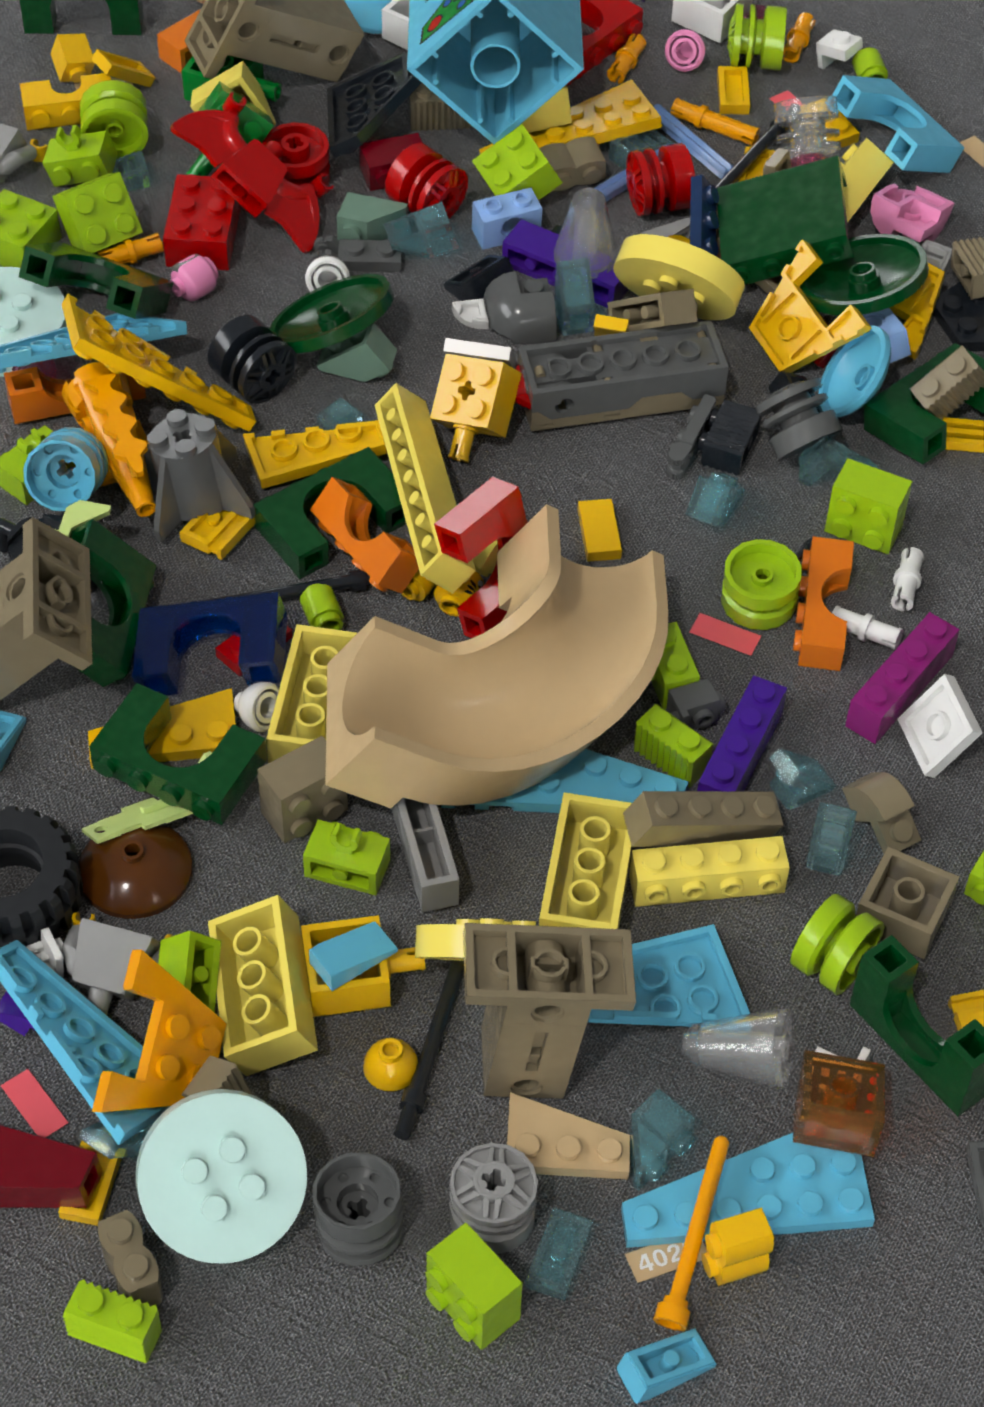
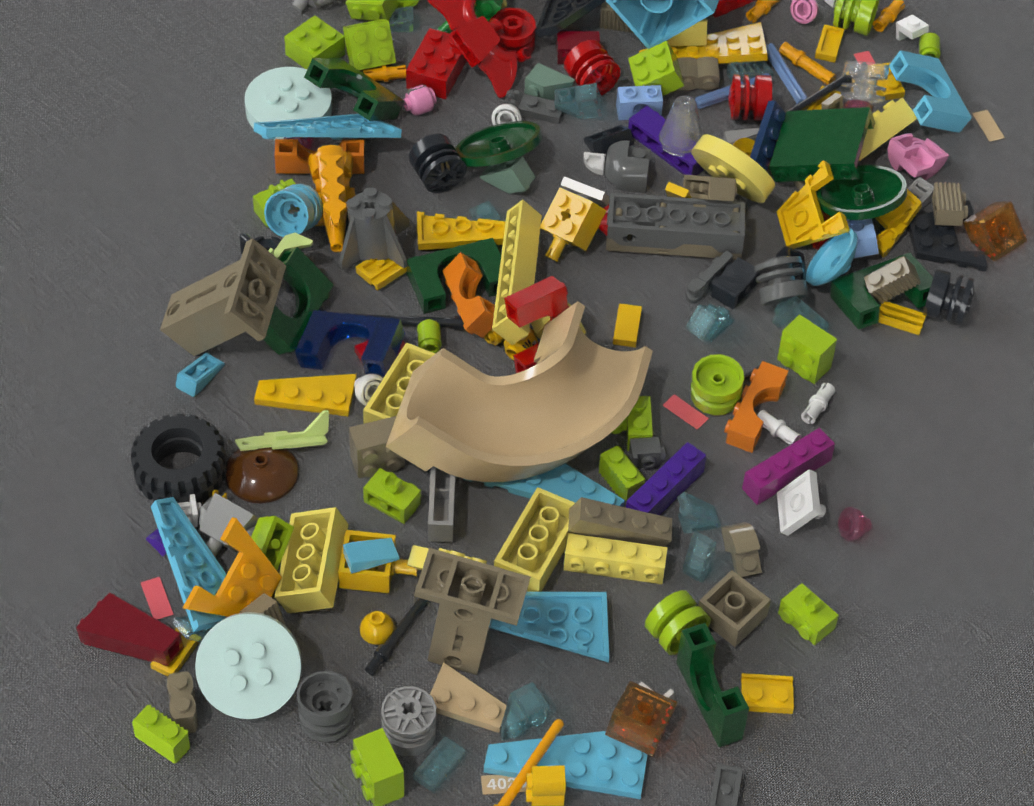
camera: 15 degrees right, 0 degrees up
yellow wing [61,293,256,432] -> none
dark green arch [89,683,267,825] -> none
clear light blue slope [554,258,596,336] -> none
clear cone [682,1008,794,1089] -> none

